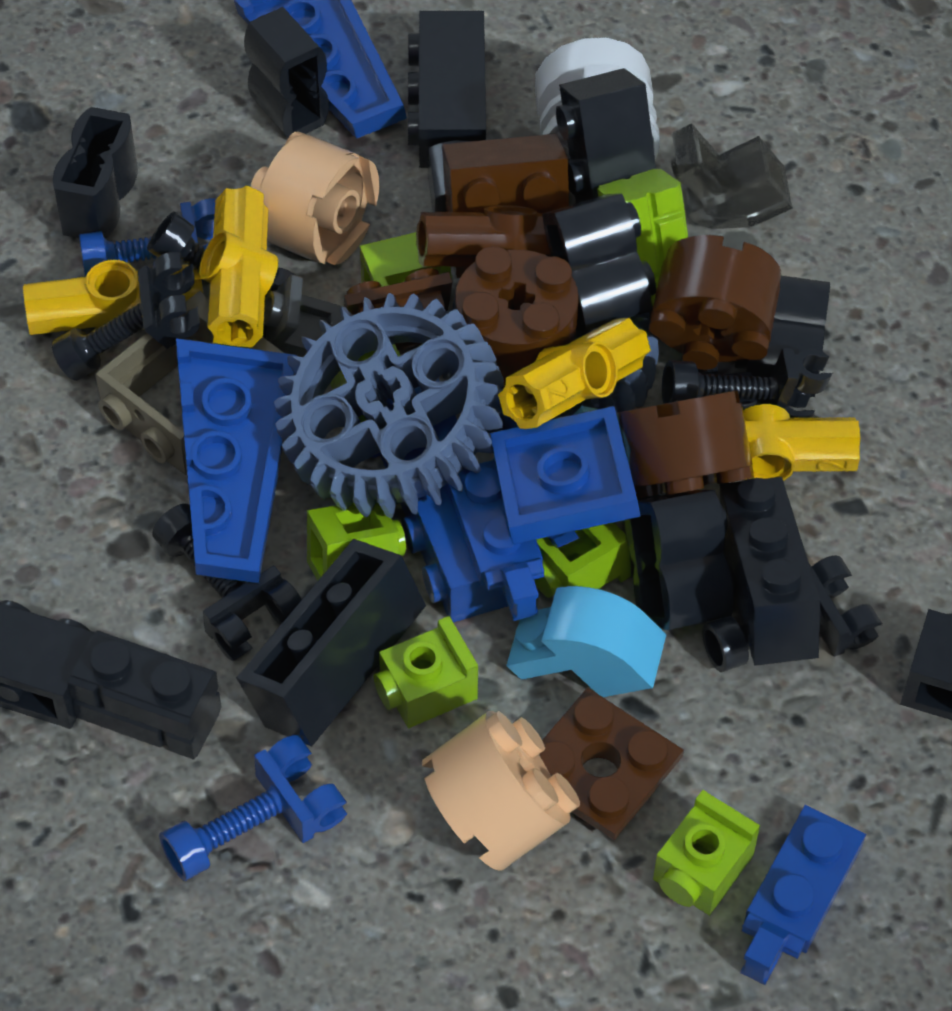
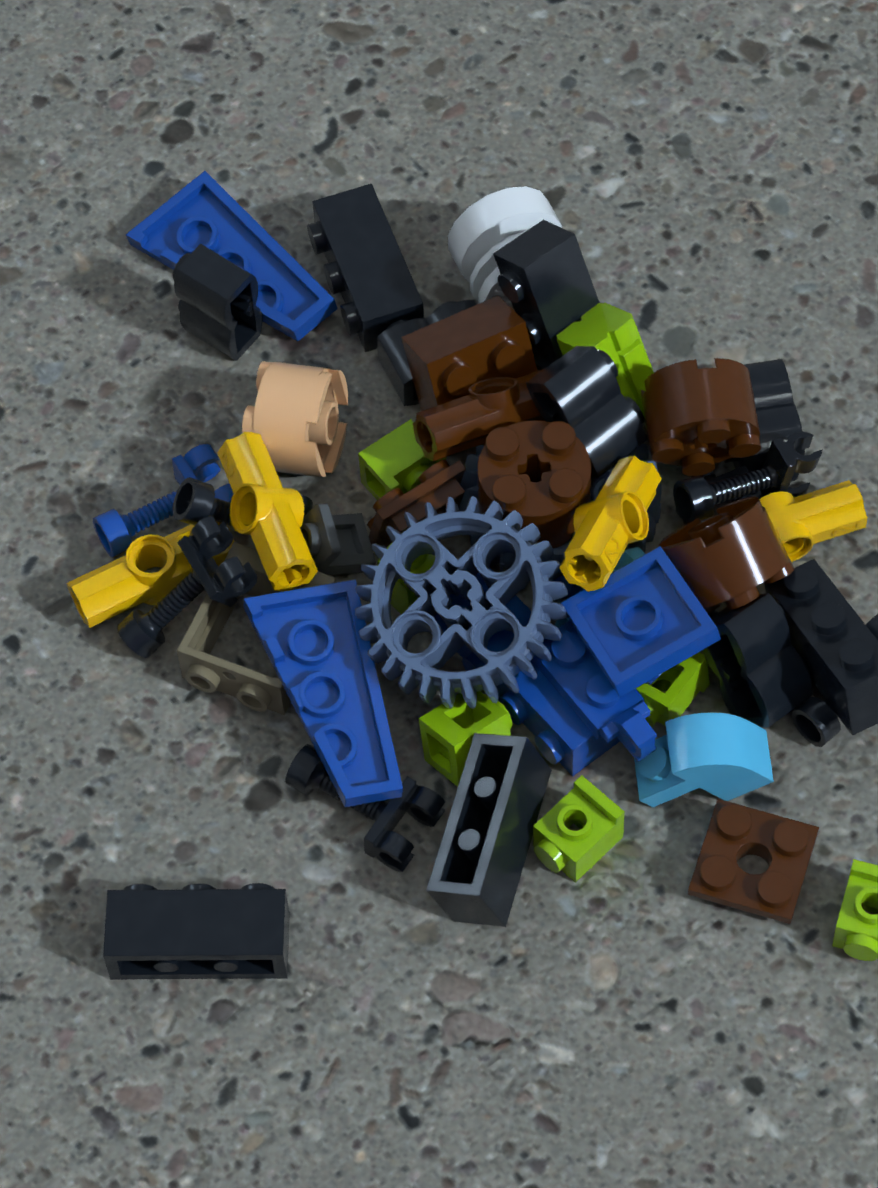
camera: 15 degrees left, 5 degrees up
black brick [53,107,138,238] -> none
black brick [68,630,221,760] -> none
blue bar [159,735,347,881] -> none
light nougat brick [422,711,580,871] -> none
clear smoke brick [671,123,793,229] -> none

